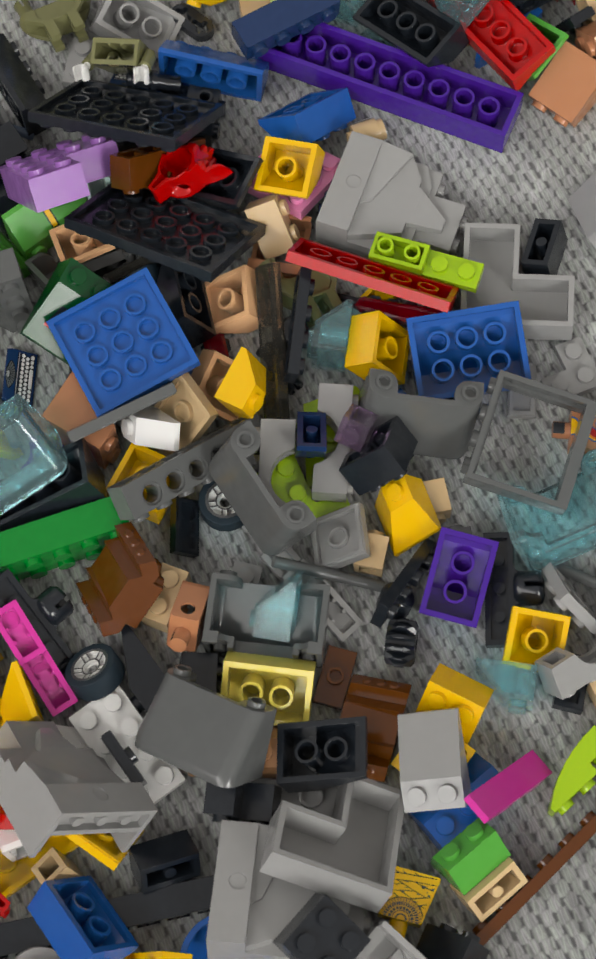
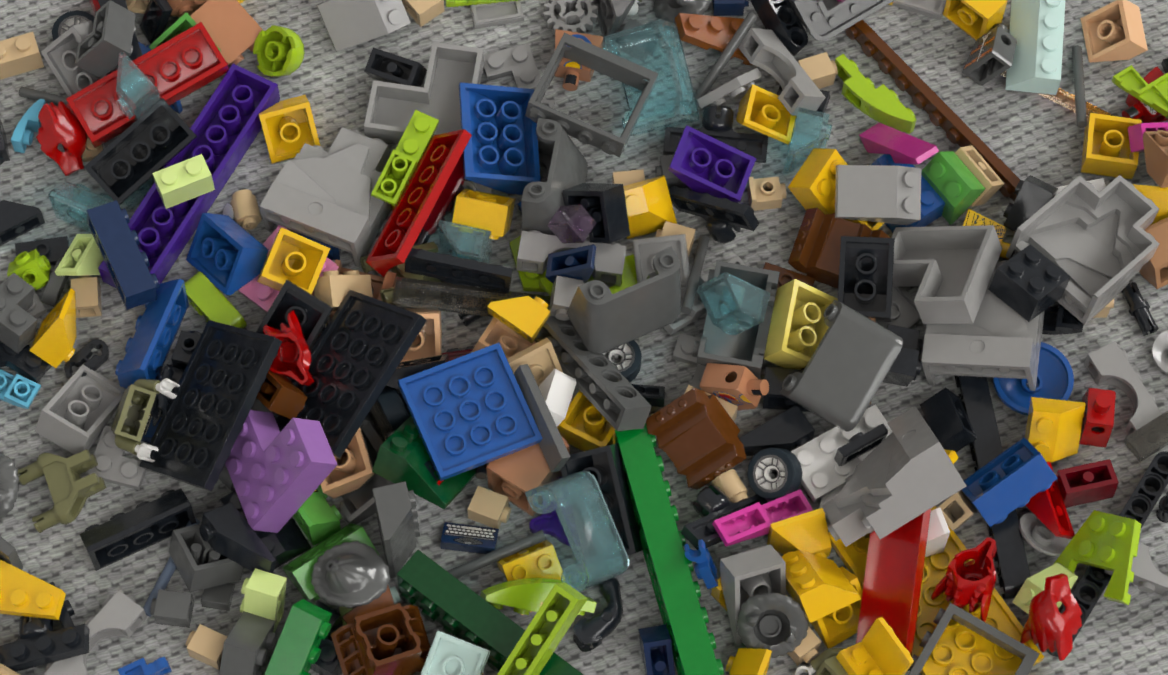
camera: 90 degrees left, 5 degrees down
black gear [384,618,419,668] -> none
none -> yellowish green brick [152,154,215,209]
none -> lime beam [184,271,247,329]
none -> lime cylinder [253,25,305,77]
none -> yellow slope [259,95,320,163]
none -> tan brick [467,486,512,529]
none -> tan brick [712,469,749,503]
none -> tan brick [747,176,786,211]

